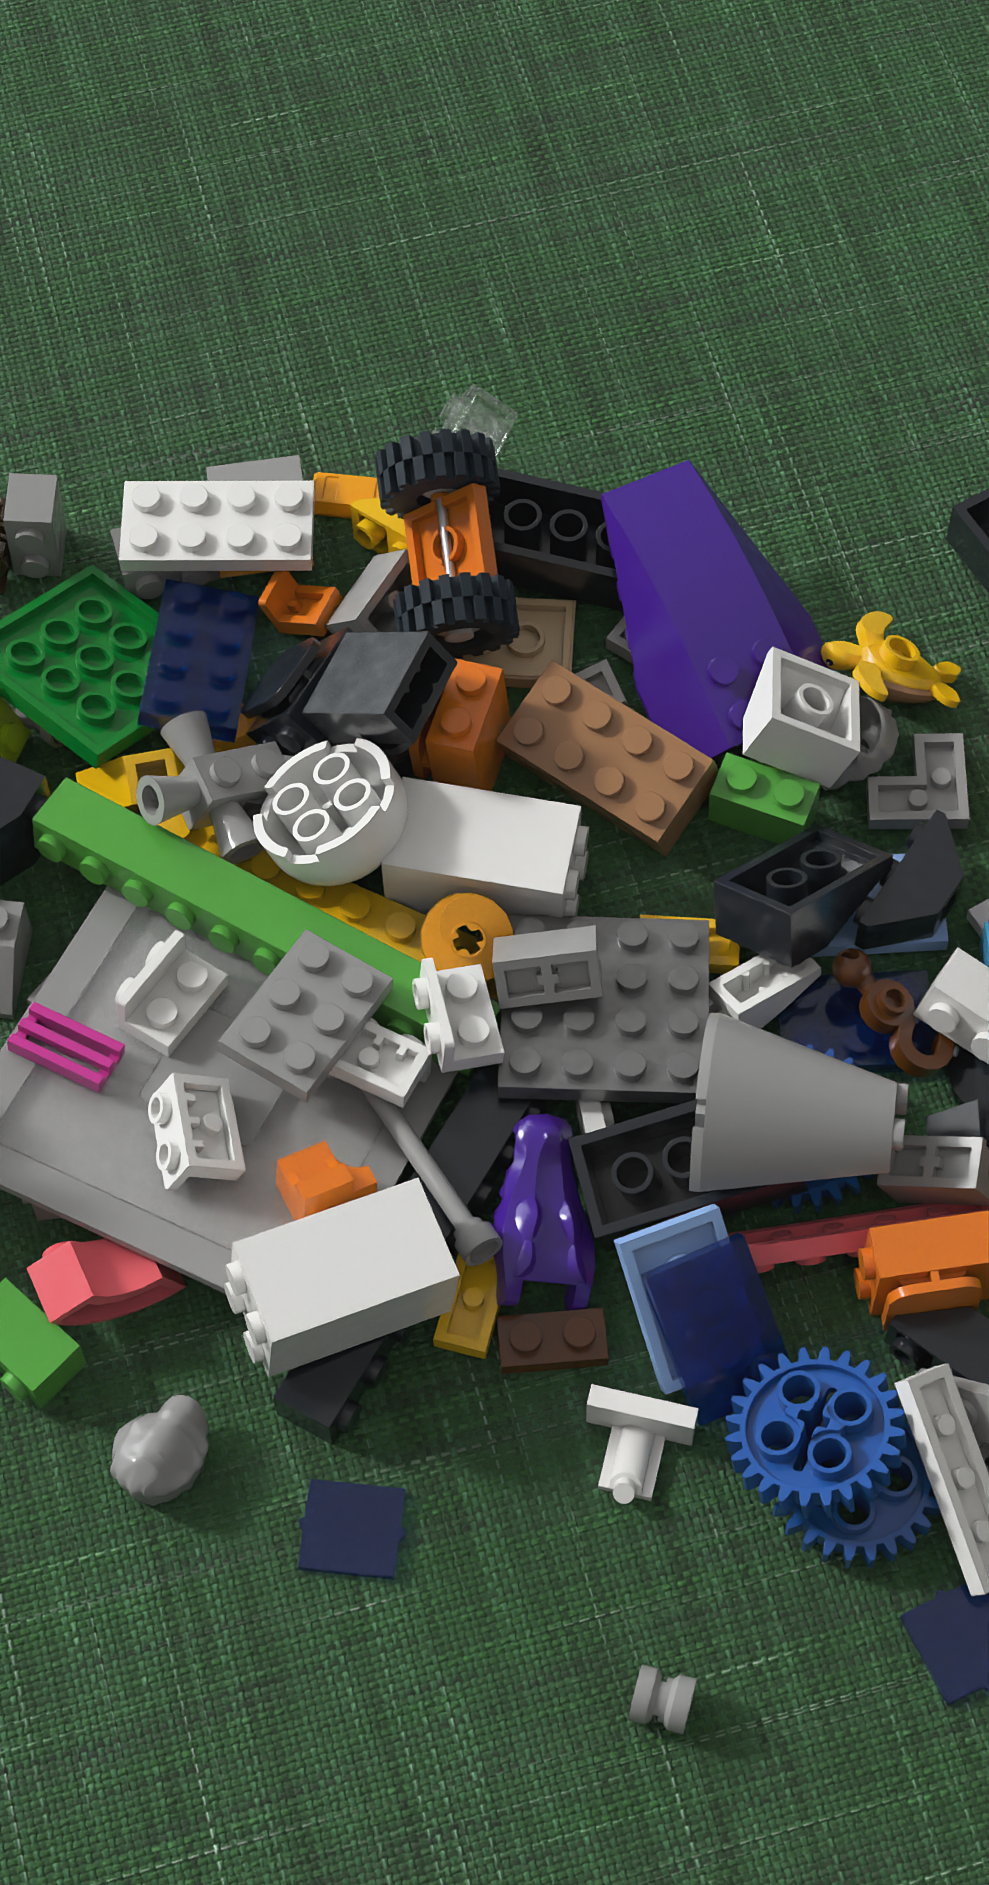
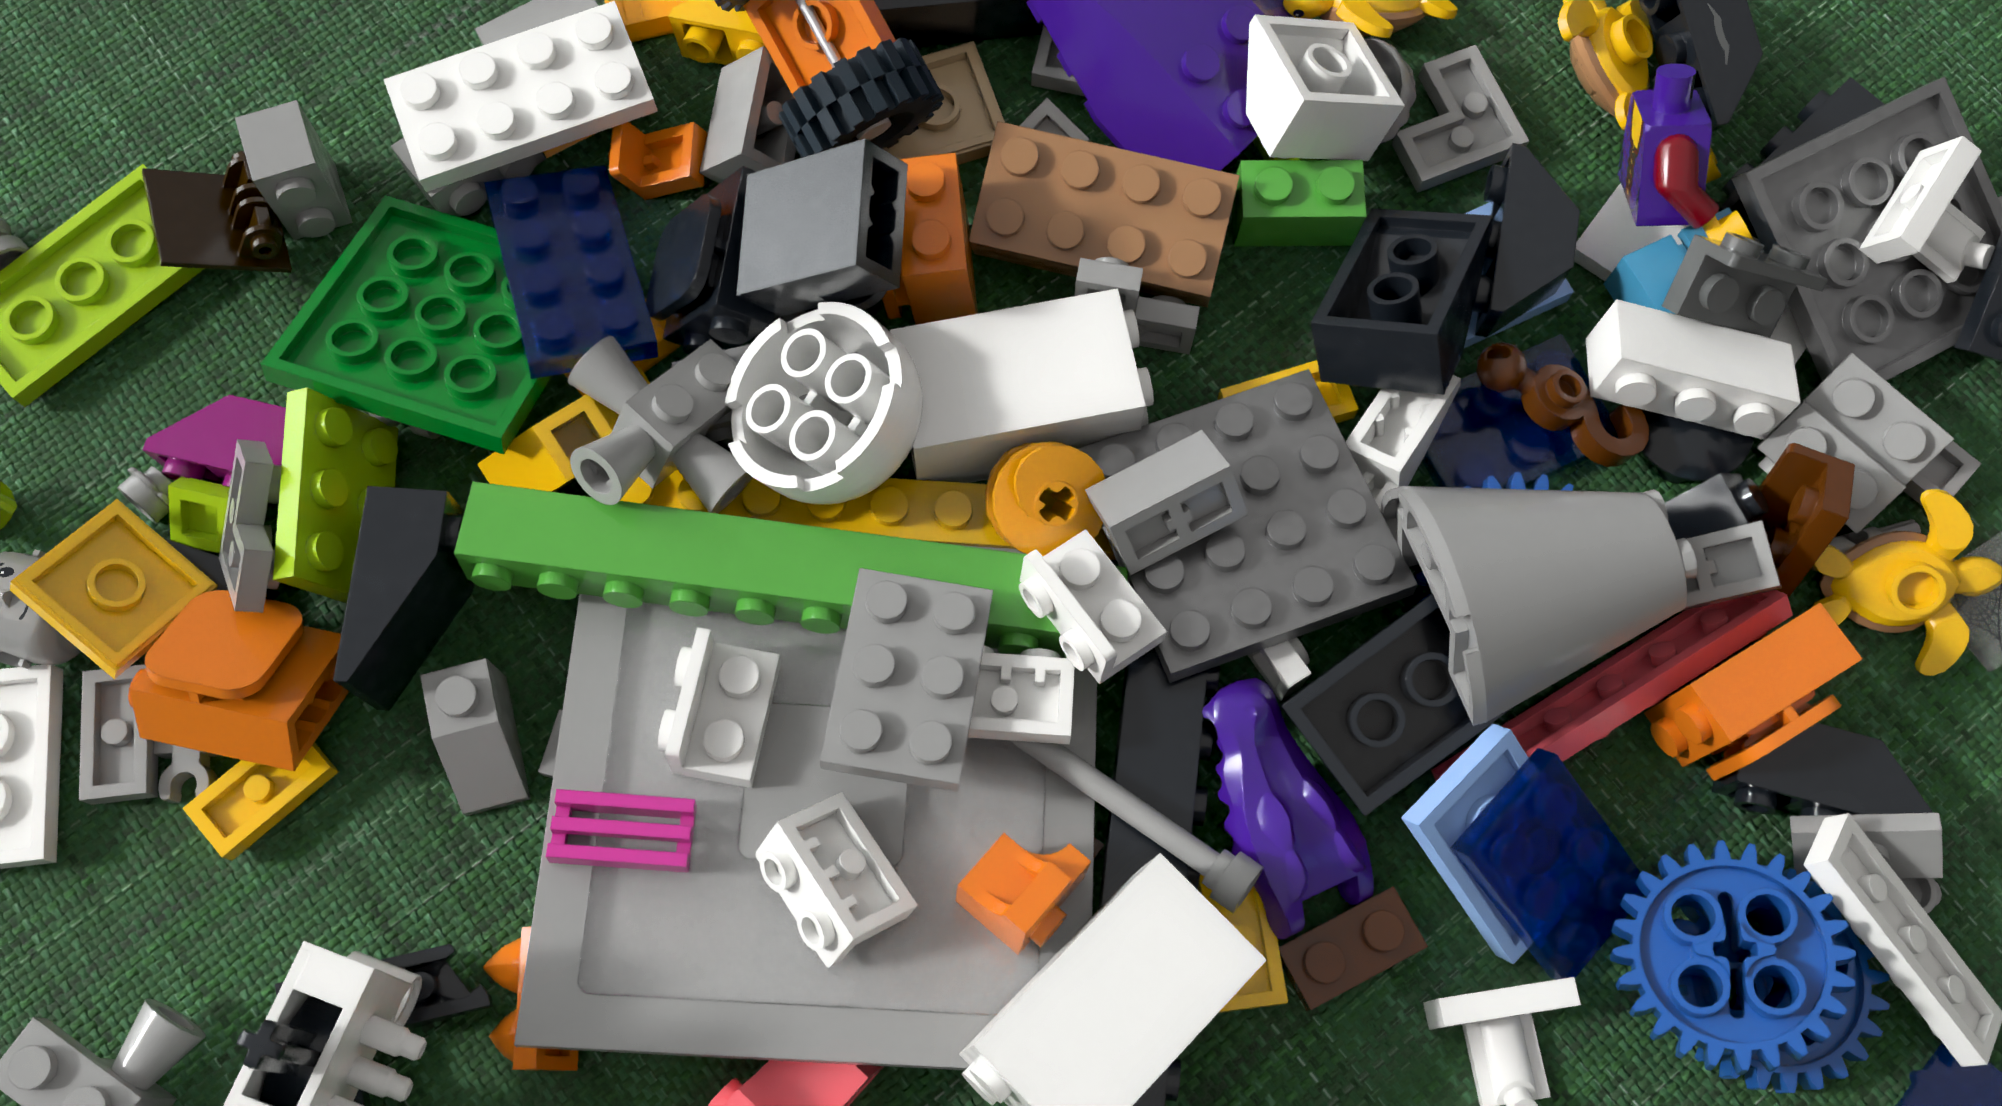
camera: 25 degrees left, 10 degrees up
none -> light grey plate [1074,257,1200,355]

